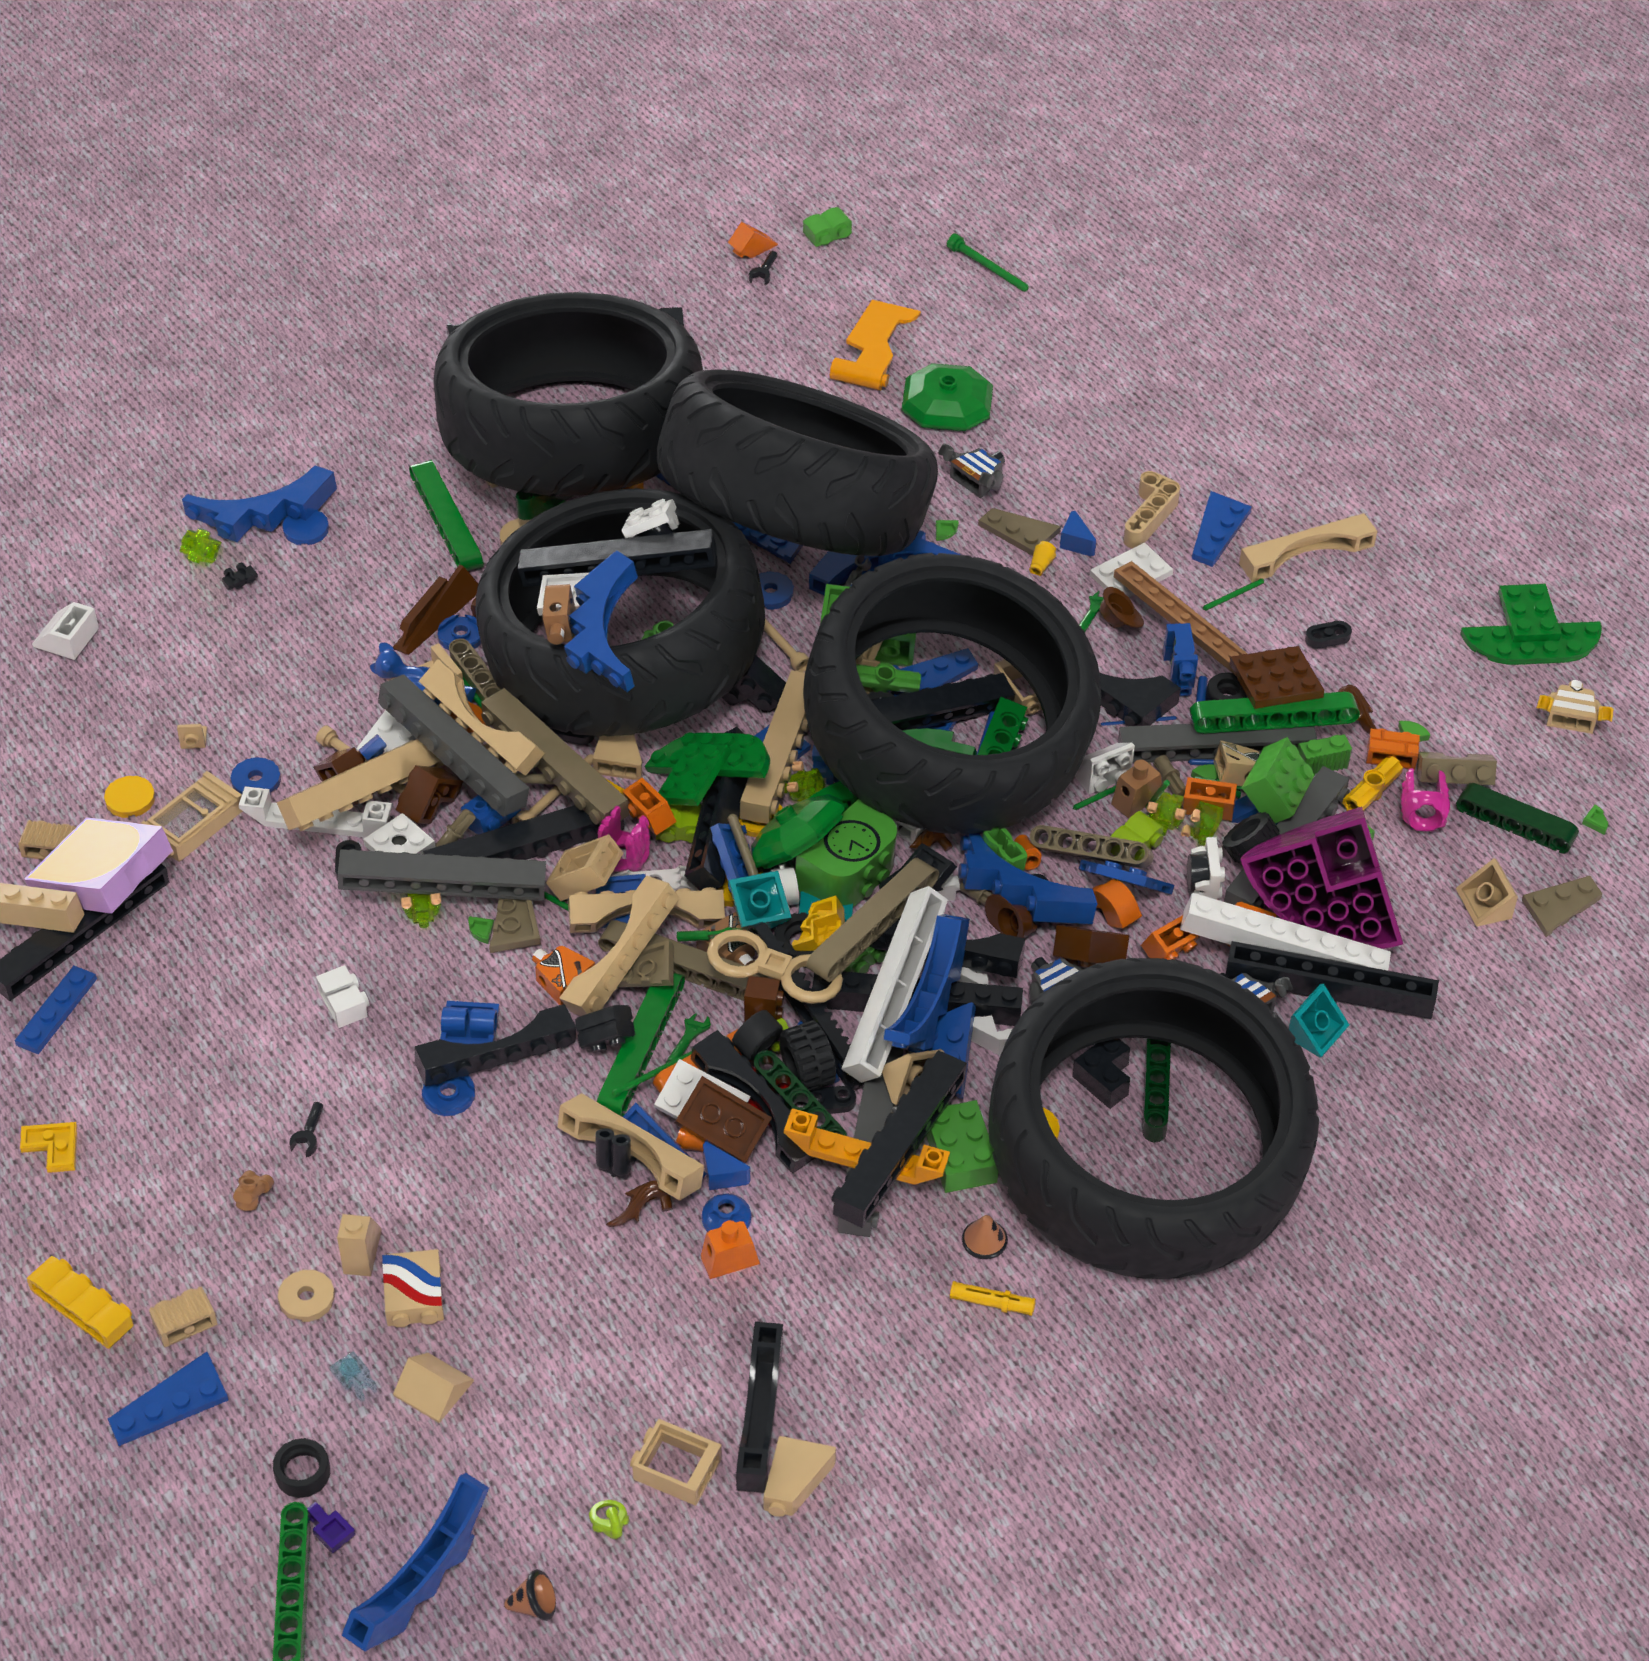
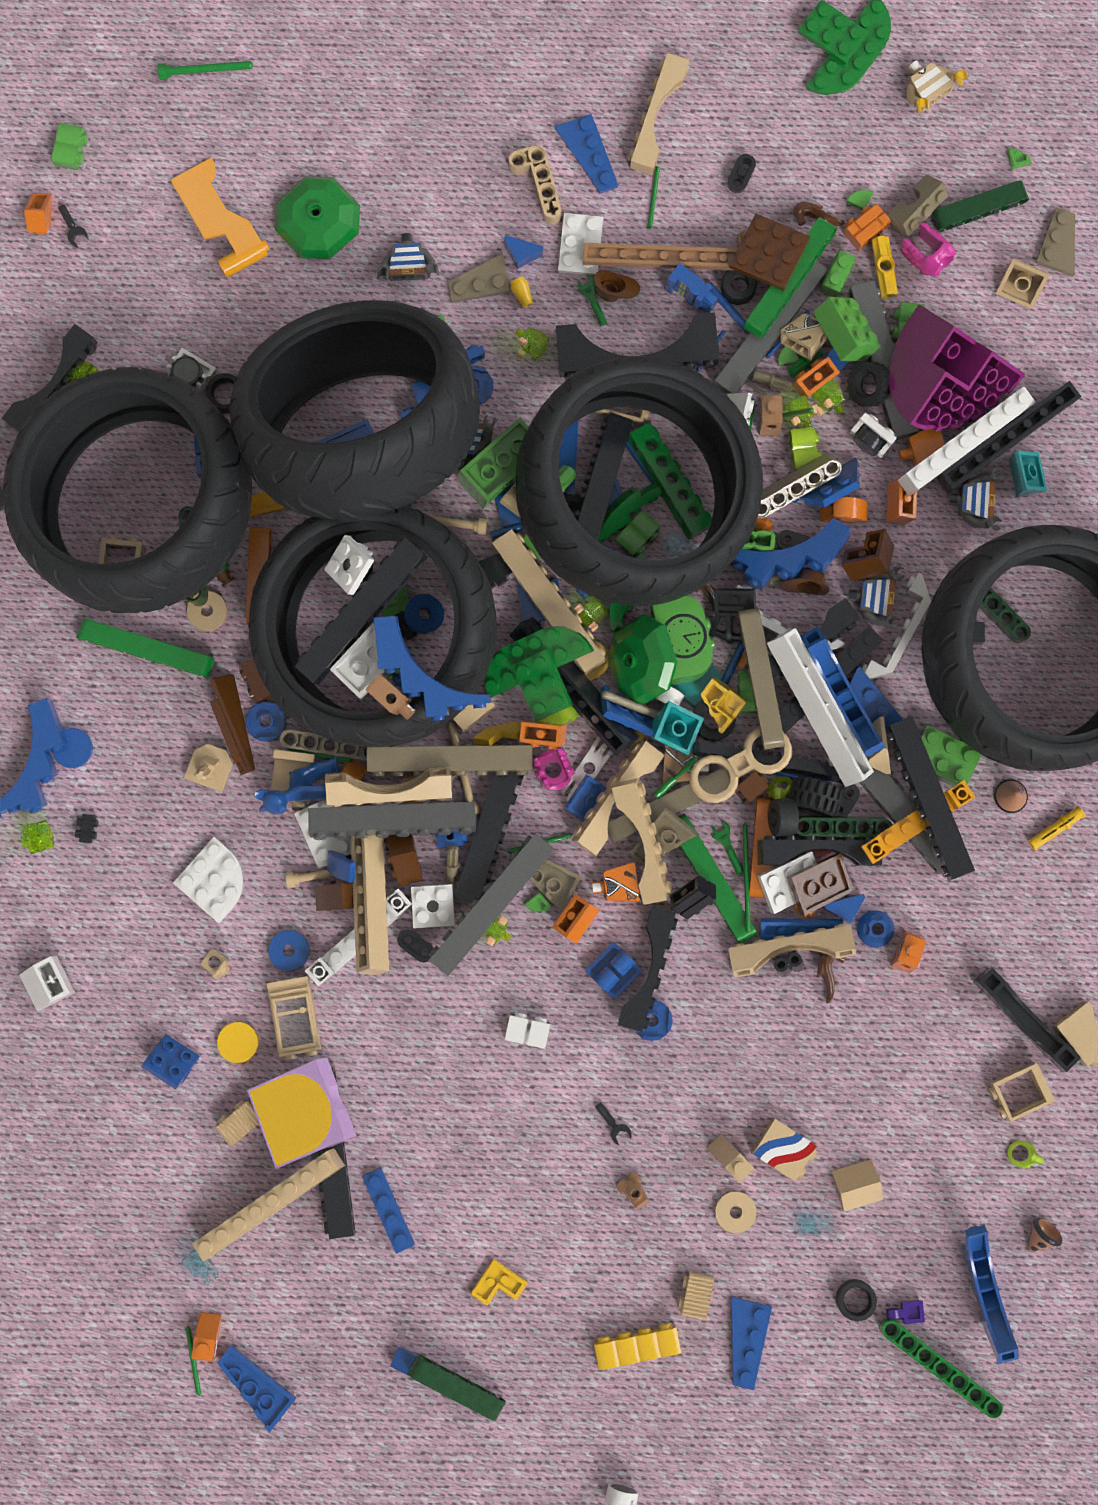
camera: 50 degrees left, 35 degrees up
tan window [546,834,623,901] -> none
none -> blue plate [141,1034,200,1090]
none -> white plate [173,837,243,923]
none -> tan piece [184,744,234,793]
none -> orange brick [552,893,600,944]

